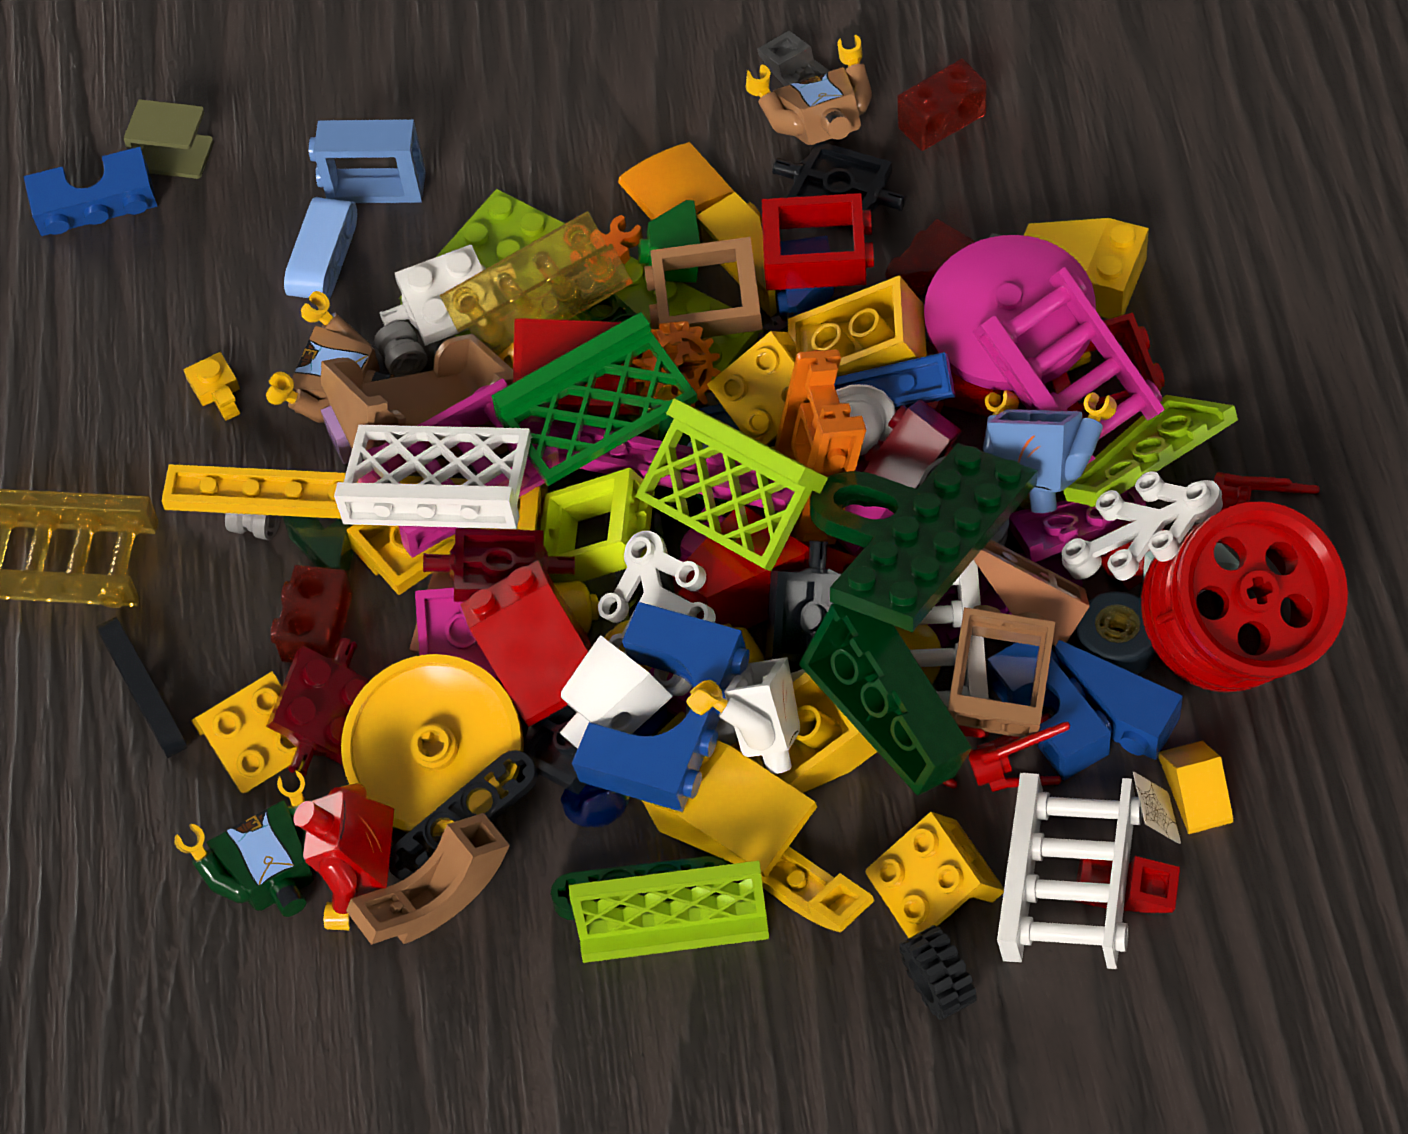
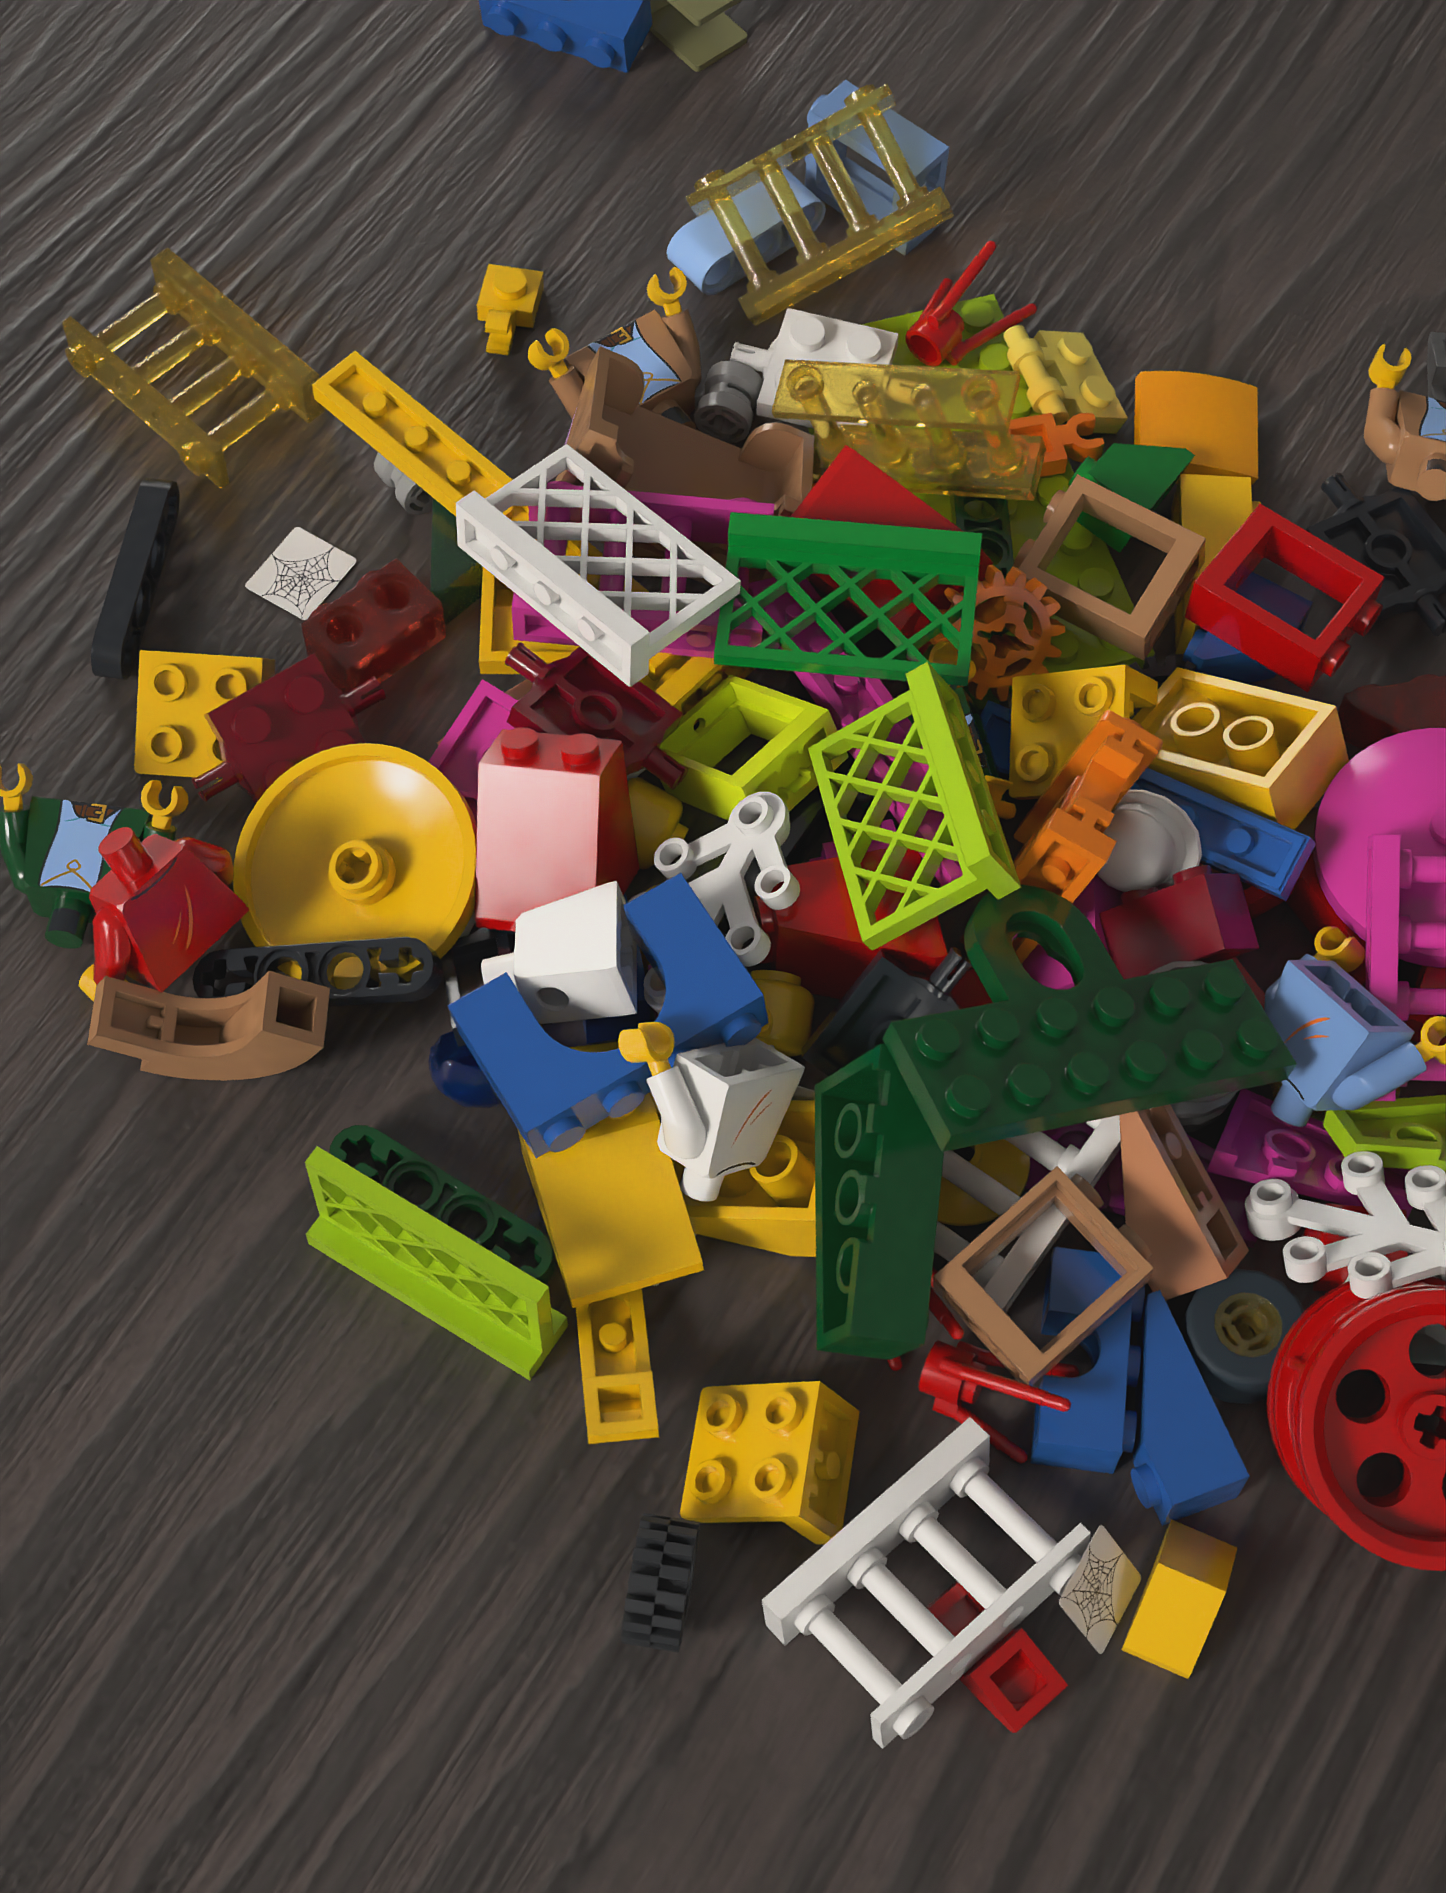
camera: 30 degrees right, 5 degrees up
none -> white sticker [245,527,356,620]
none -> clear yellow fence [685,84,954,326]
none -> red plant [905,240,1037,367]
none -> light yellow plate [1003,325,1128,434]

